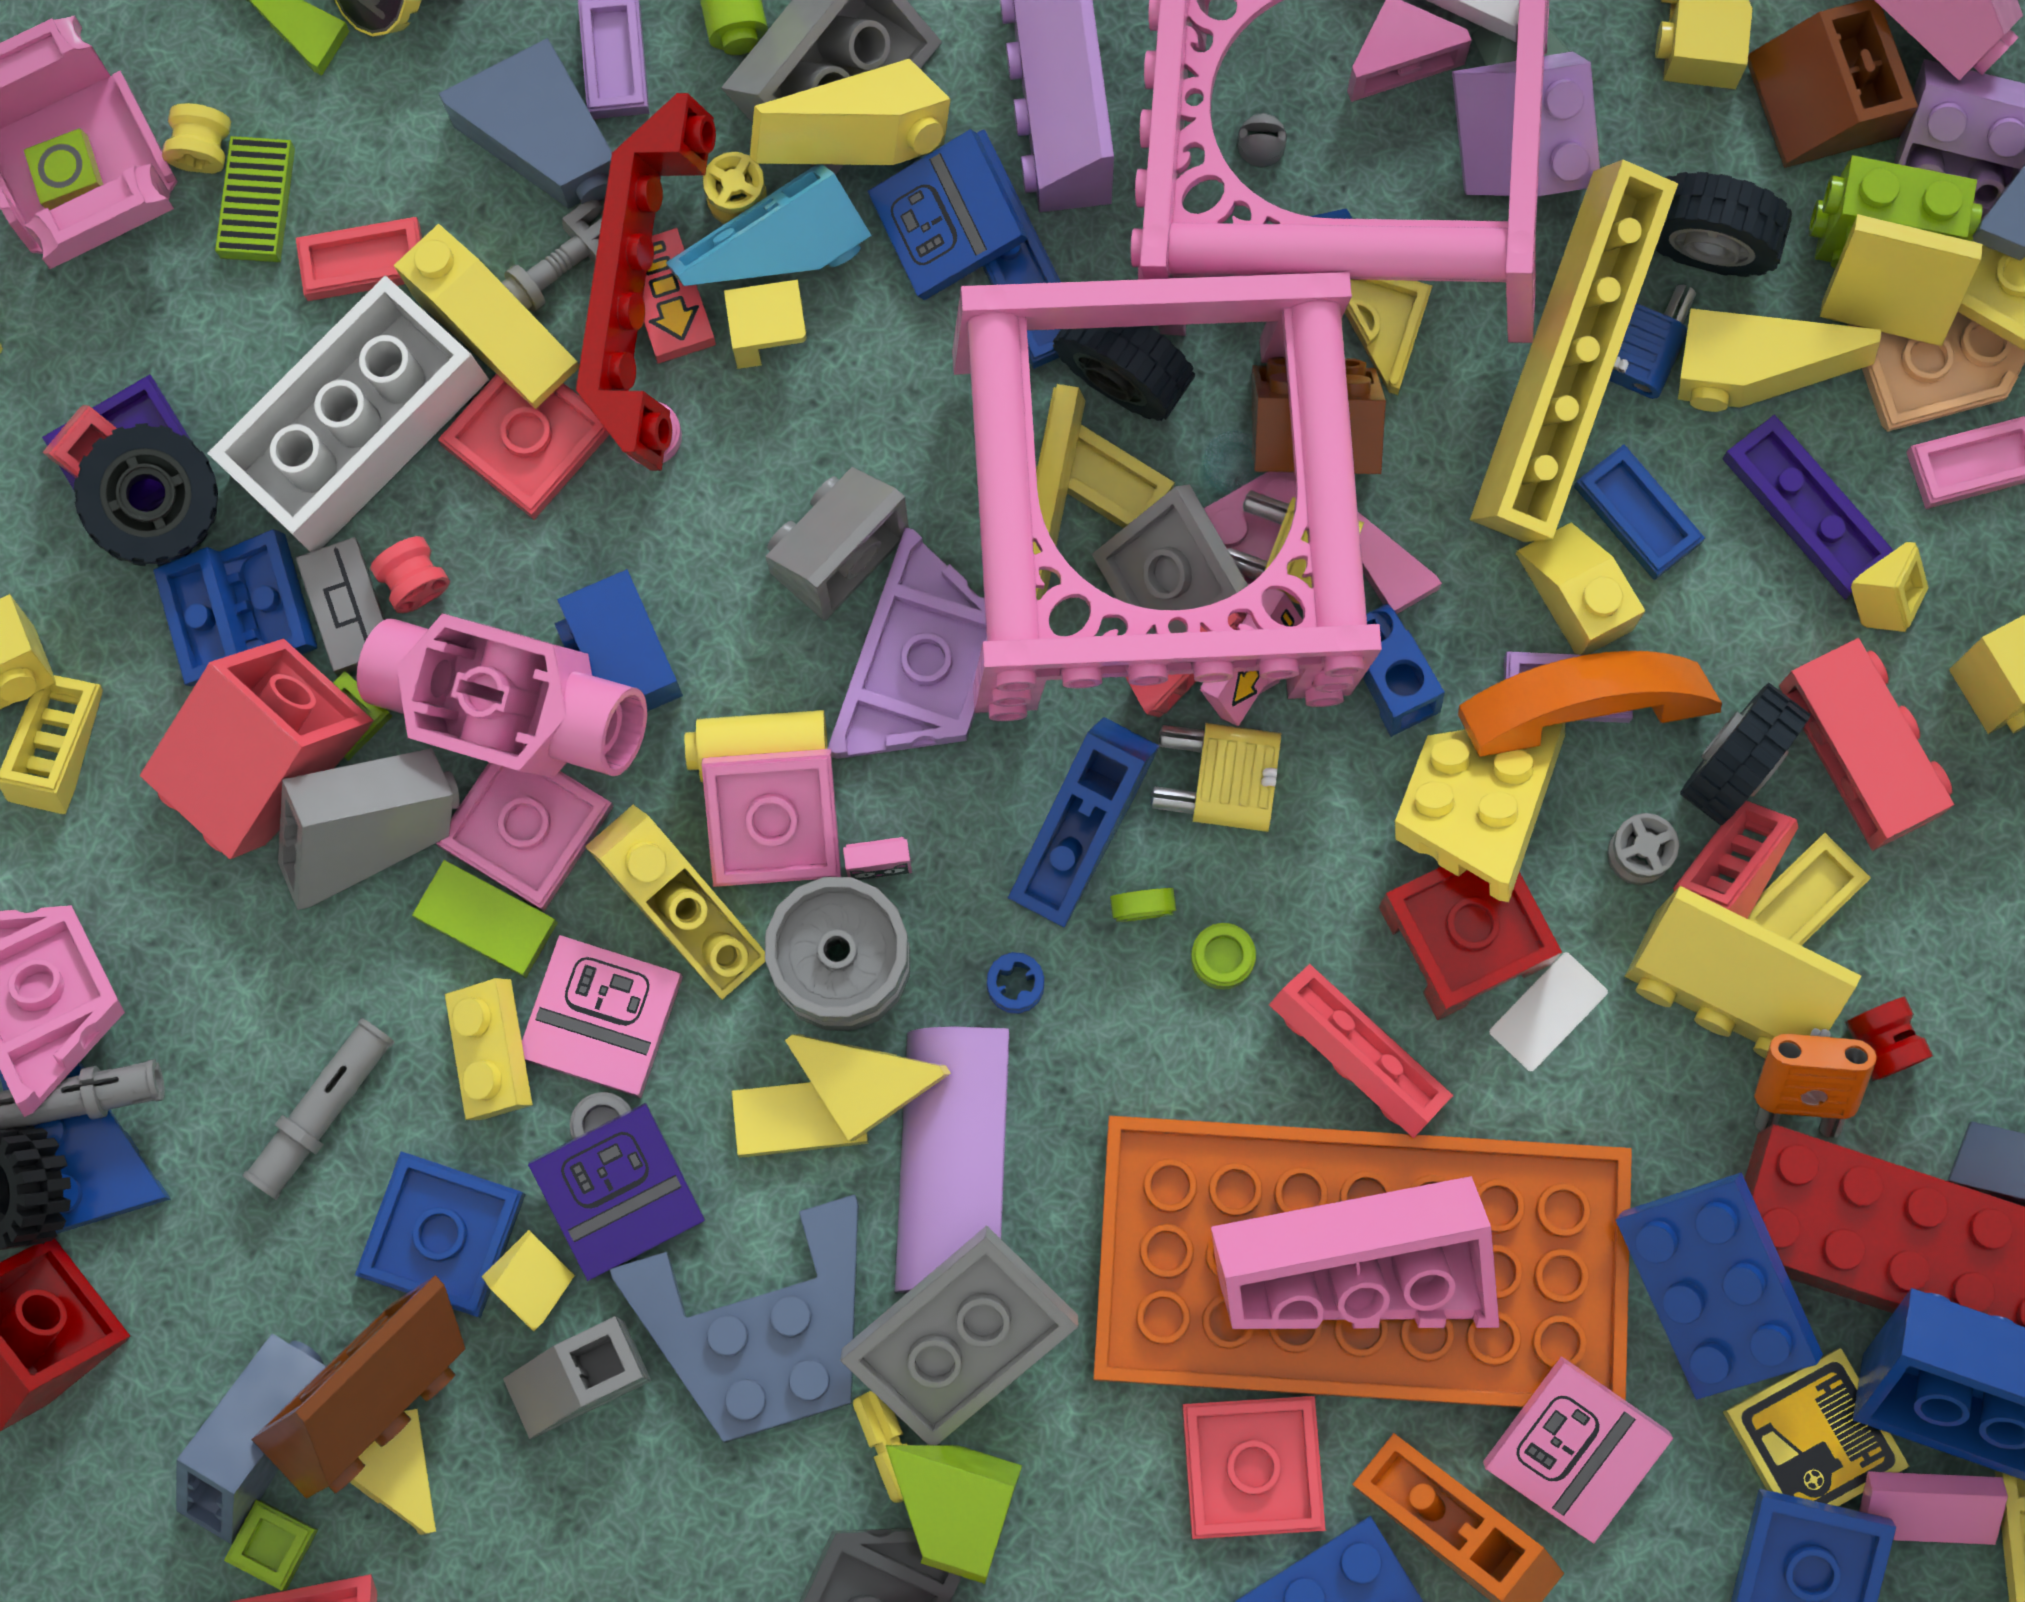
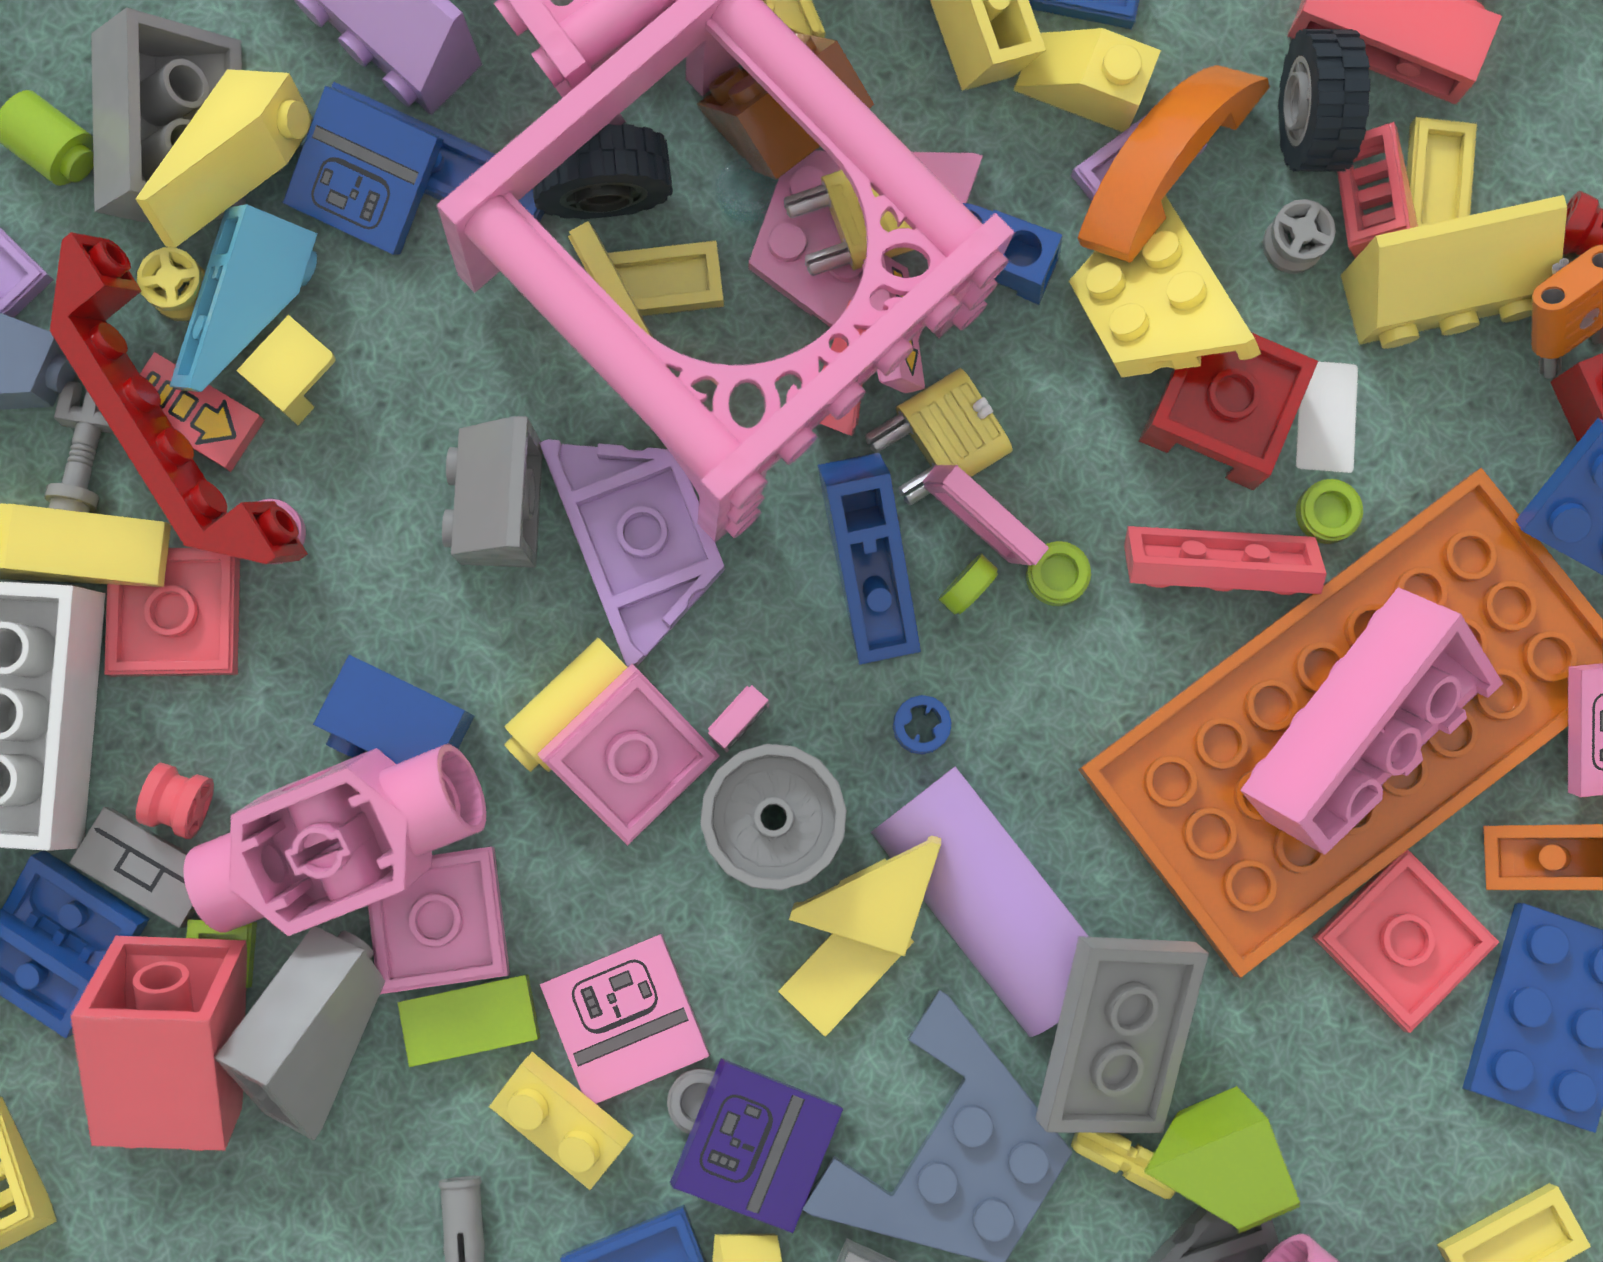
camera: 45 degrees left, 5 degrees up
light yellow slope [585,805,766,1000] -> none
light grey plate [1092,484,1248,634] -> none
none -> bright pink tile [922,465,1049,565]
none -> lime tile [1296,479,1363,544]

